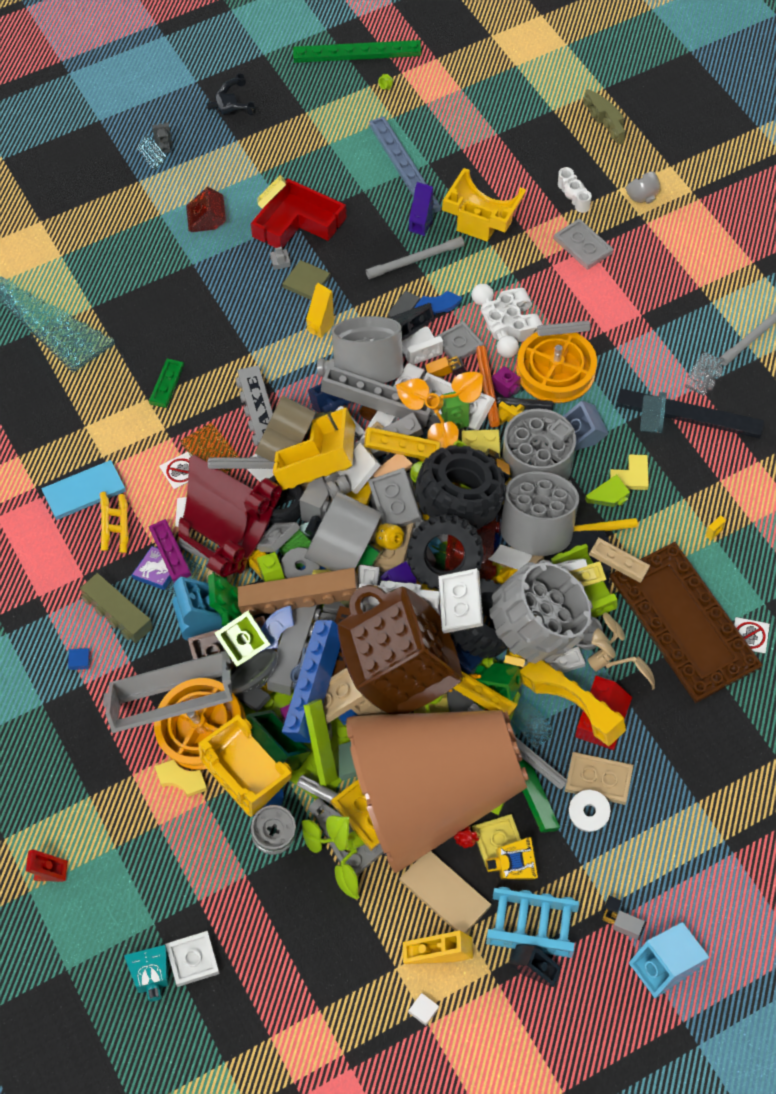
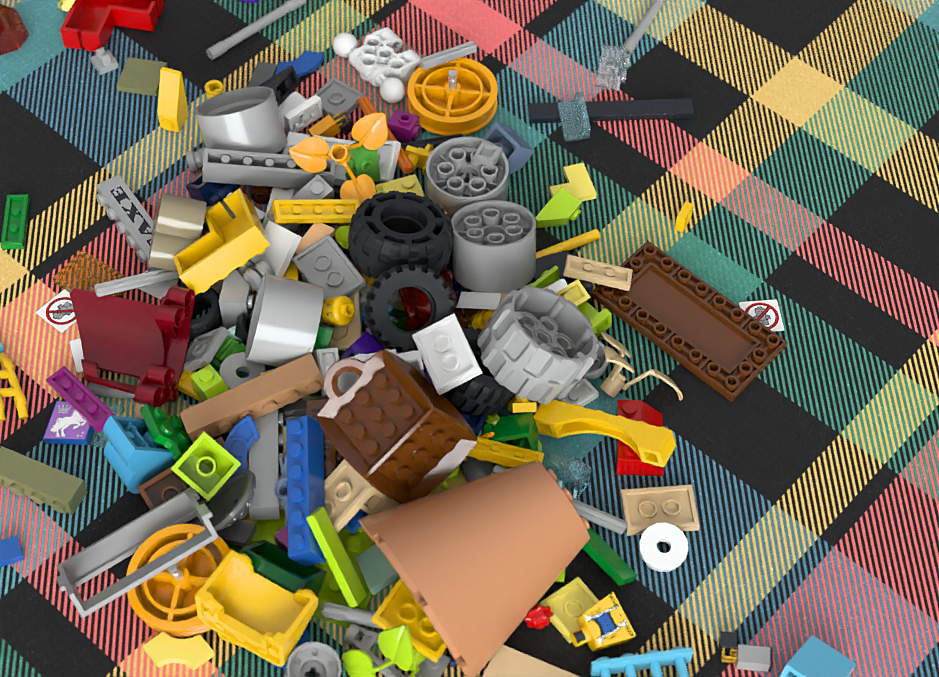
camera: 20 degrees left, 5 degrees down
none -> yellow bush [205,80,224,99]

